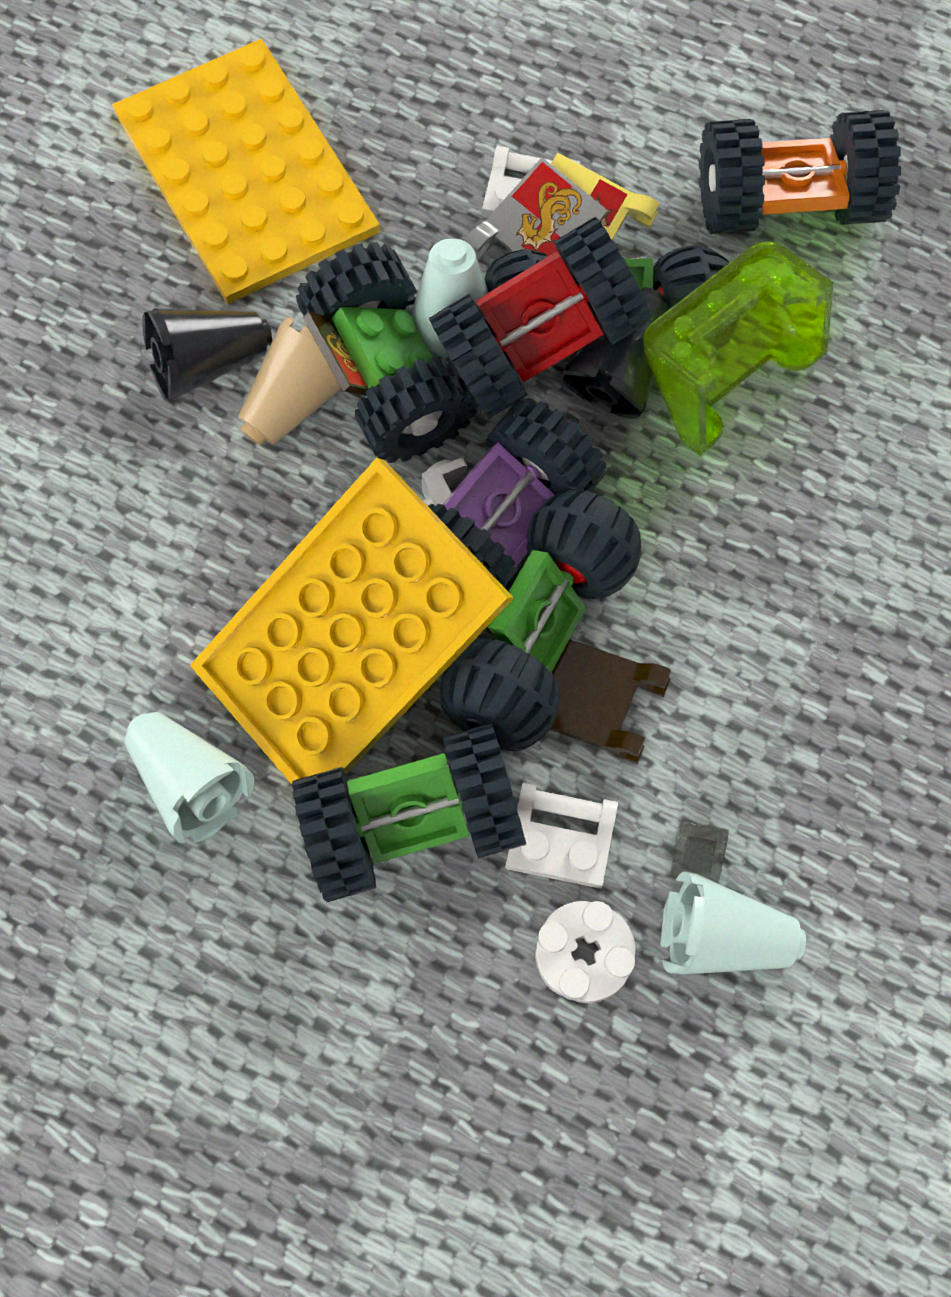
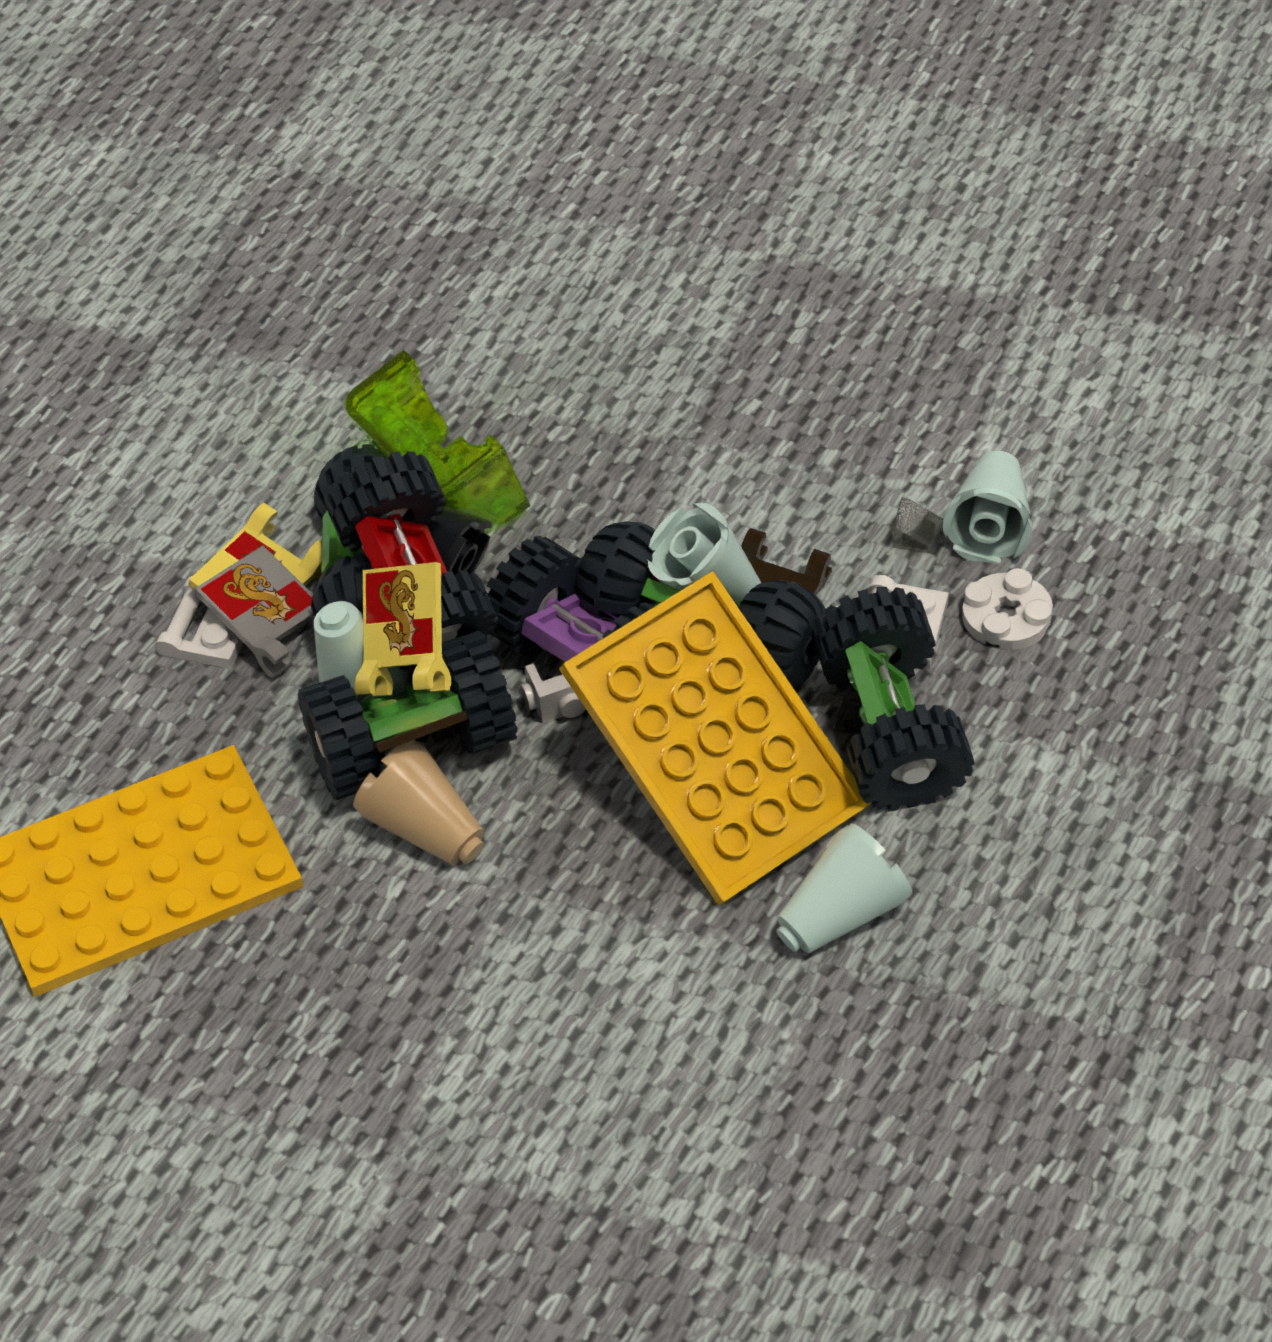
camera: 80 degrees left, 20 degrees down
black cone [142,308,272,399] -> none
black plate [699,110,901,234] -> none
none -> light yellow flag [355,562,451,696]
none -> light aqua cone [648,503,761,607]

